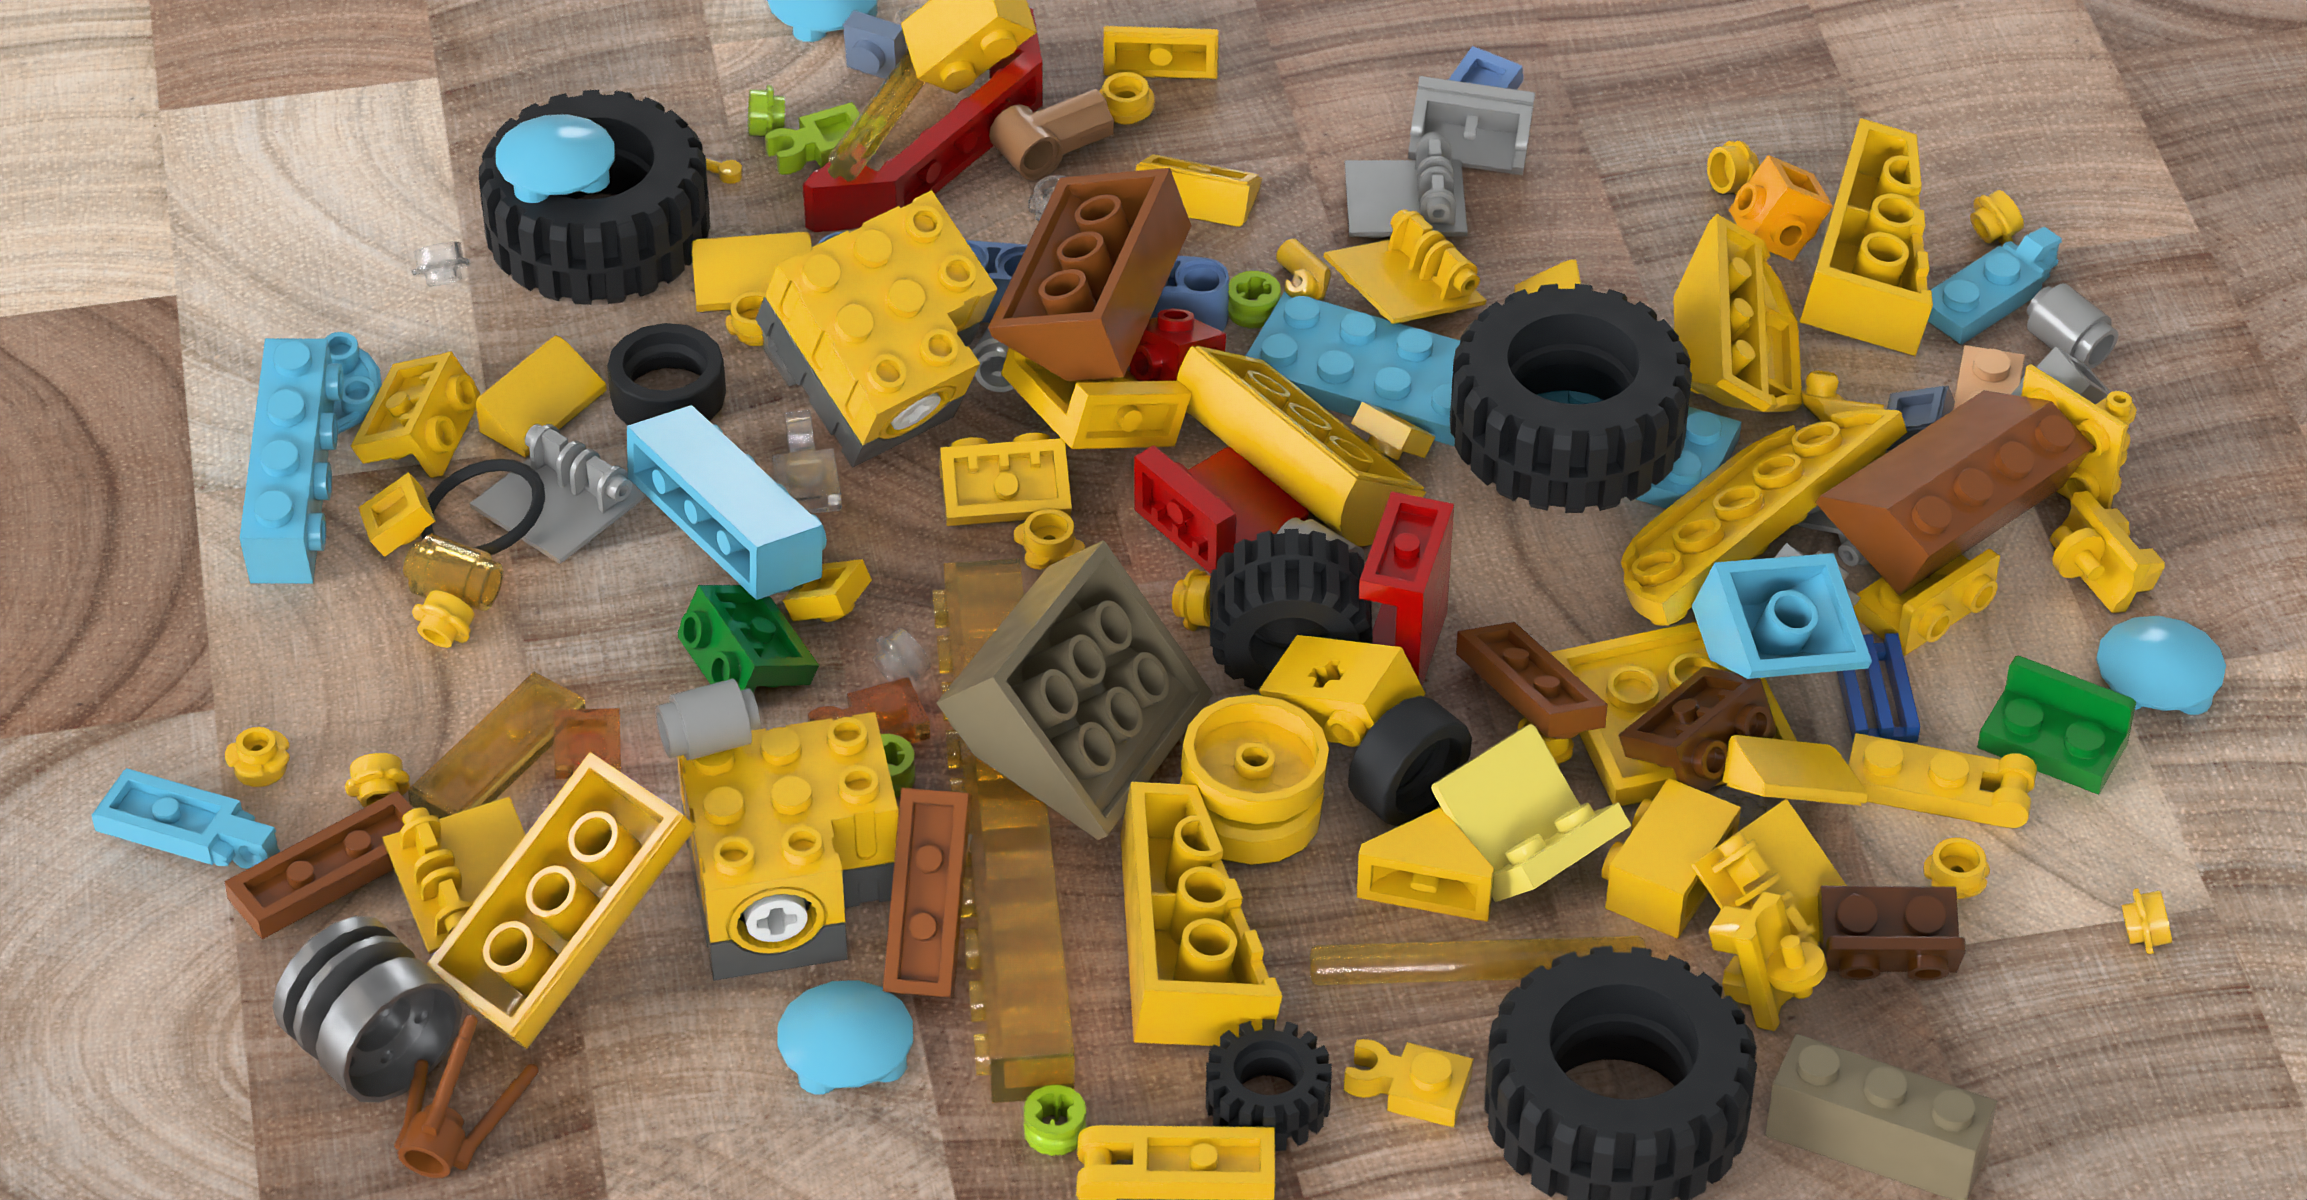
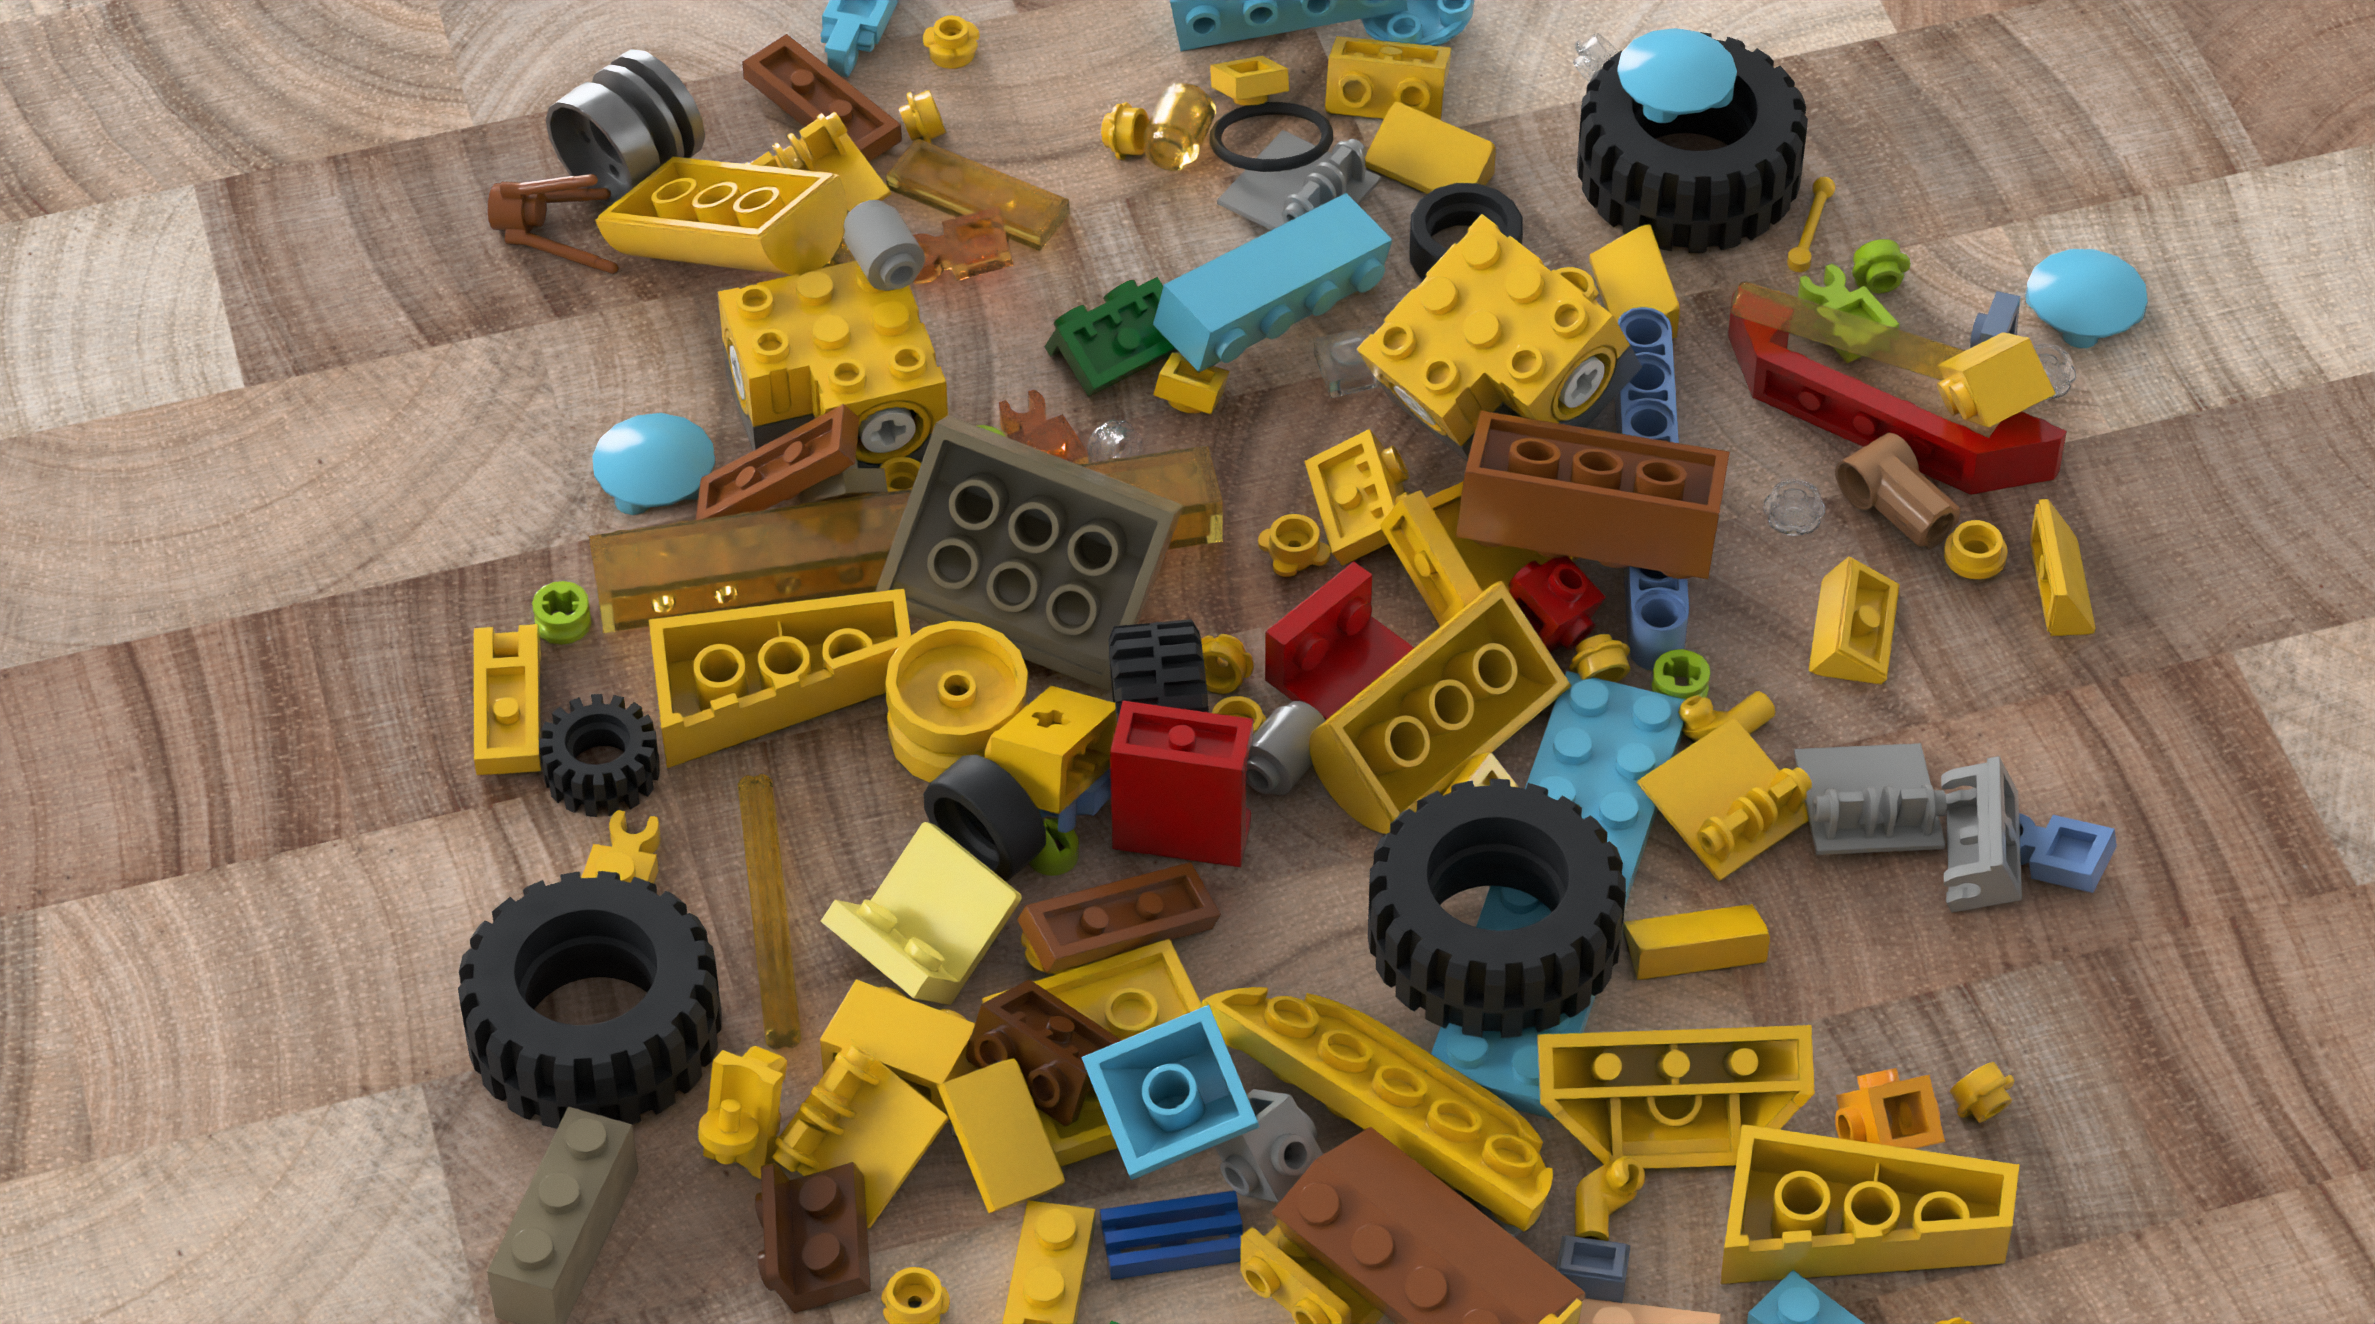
camera: 85 degrees right, 5 degrees up
yellow slope [1357,807,1494,922] -> none
none -> yellow plate [1569,634,1631,683]

